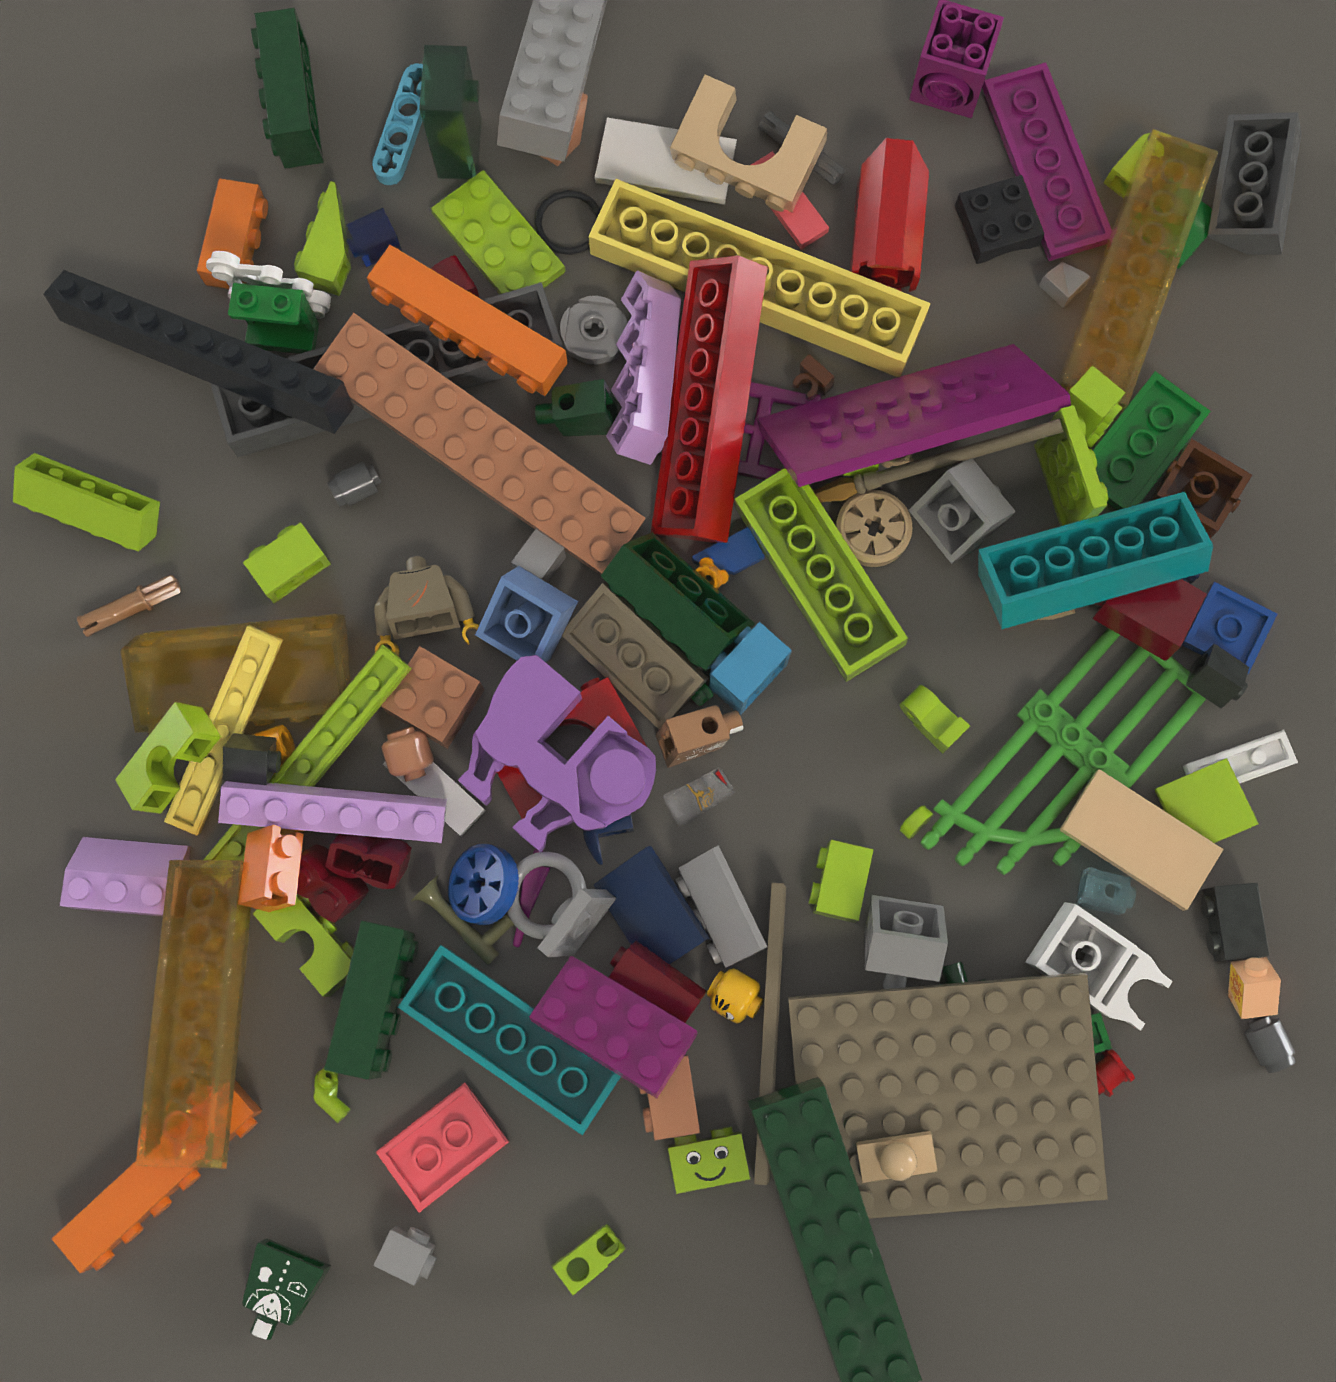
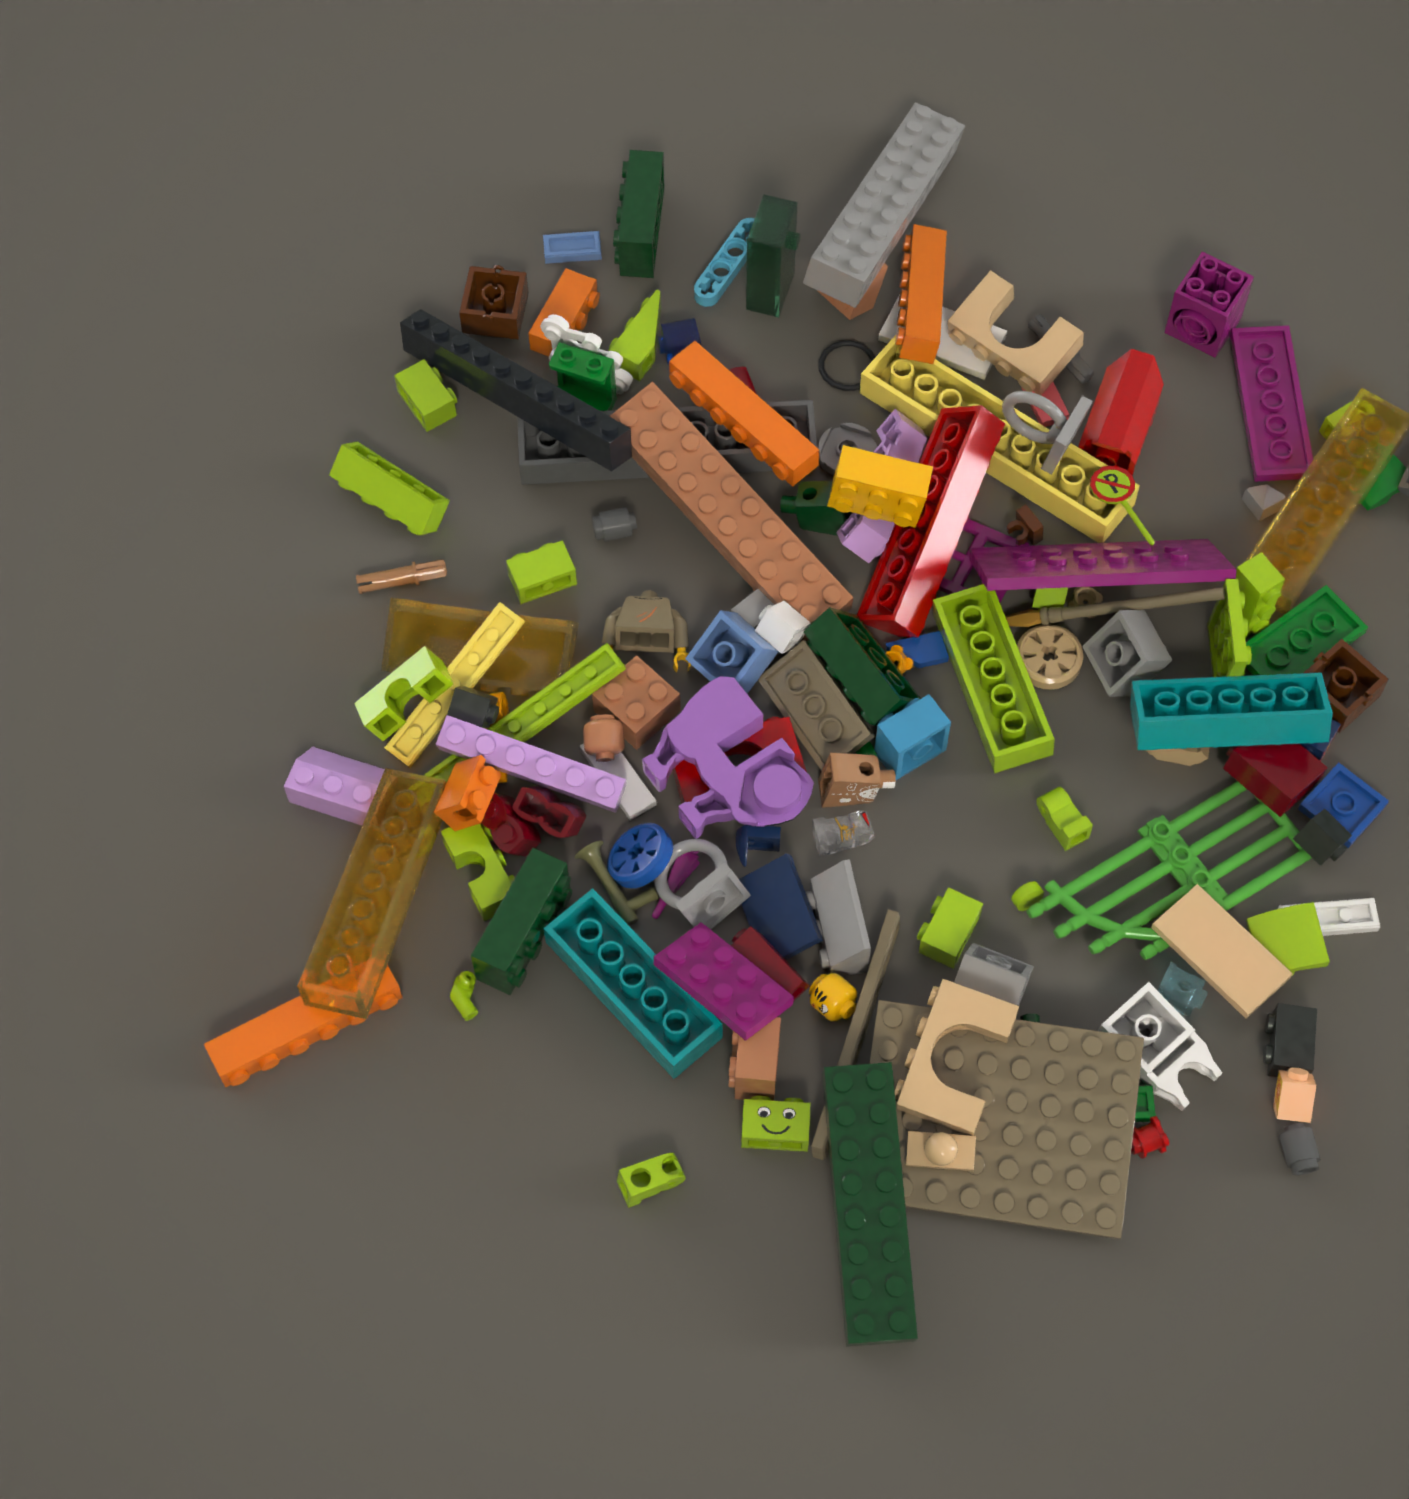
camera: 15 degrees right, 15 degrees down
dark green torso [242,1238,331,1340] -> none
light grey brick [373,1226,437,1286] -> none
coral tile [376,1082,510,1213] -> none
lime plate [431,170,566,295] -> none
black brick [955,175,1045,265] -> none
none -> lime brick [394,359,458,432]
none -> reddish brown brick [459,265,529,340]
none -> medium blue tile [543,231,602,264]
none -> white brick [755,601,811,654]
none -> yellow brick [827,445,933,528]
none -> orange brick [895,224,947,364]
none -> tan arch [895,979,1019,1136]
none -> light grey tile [1002,391,1093,475]
none -> piece [1090,466,1155,545]

